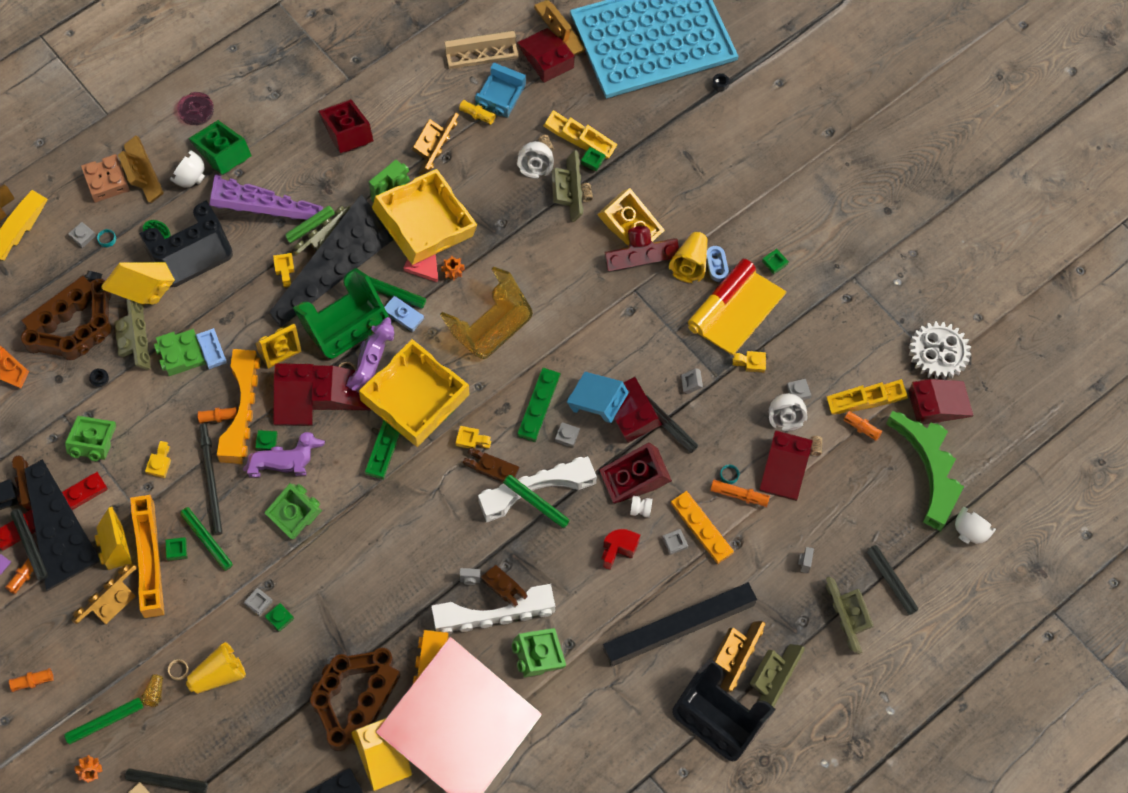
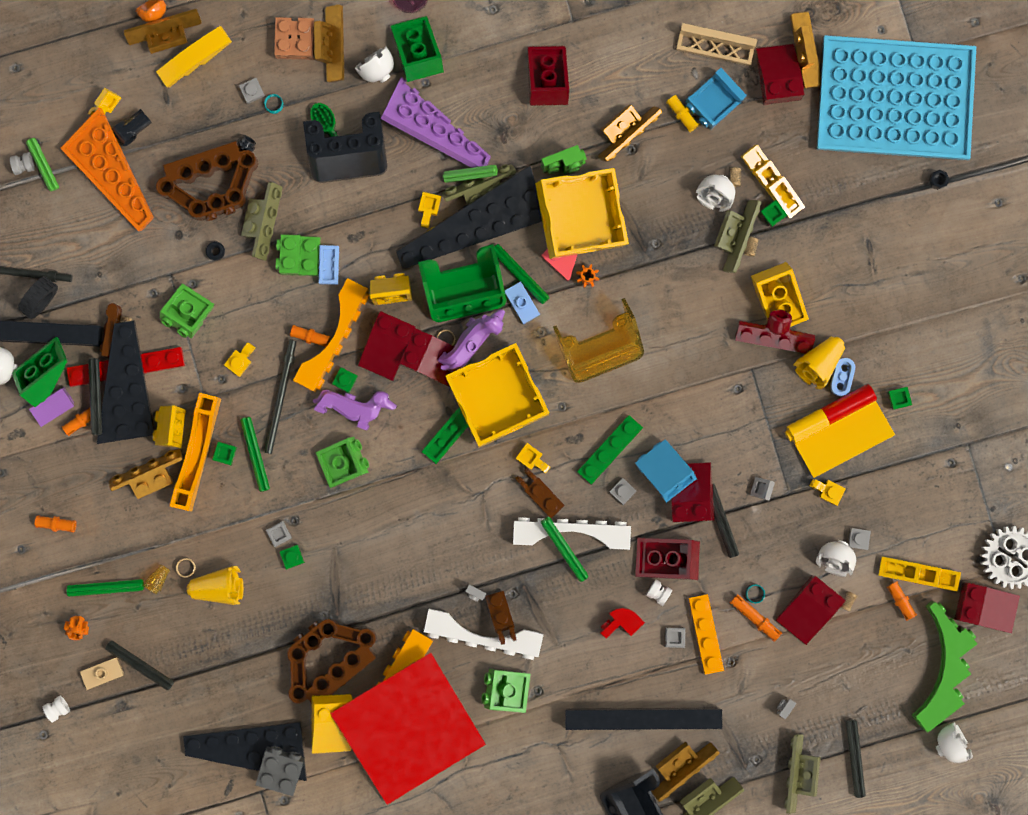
camera: 20 degrees right, 20 degrees up
yellow slope [101,263,175,305] -> none

